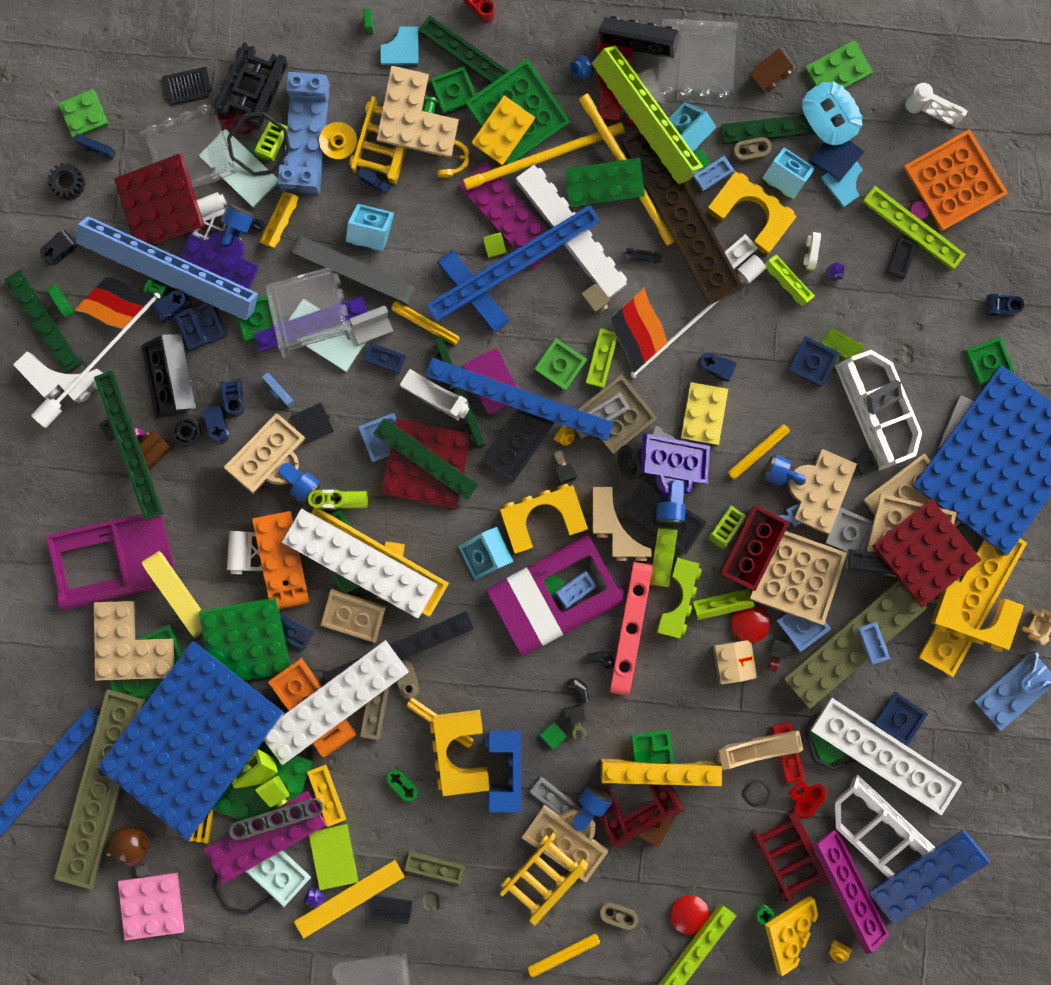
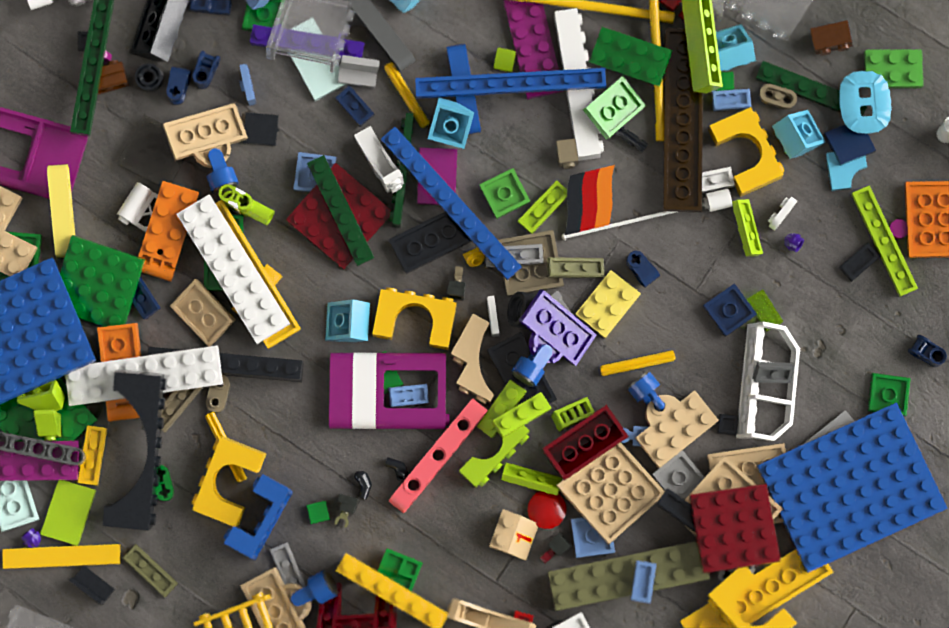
camera: 30 degrees right, 5 degrees down
none -> black arch [103,369,167,531]
none -> medium azure slope [428,98,474,149]
none -> white tile [487,296,499,337]
none -> lime plate [492,392,551,438]
none -> olive tile [547,257,605,278]
none -> plate [583,76,646,139]

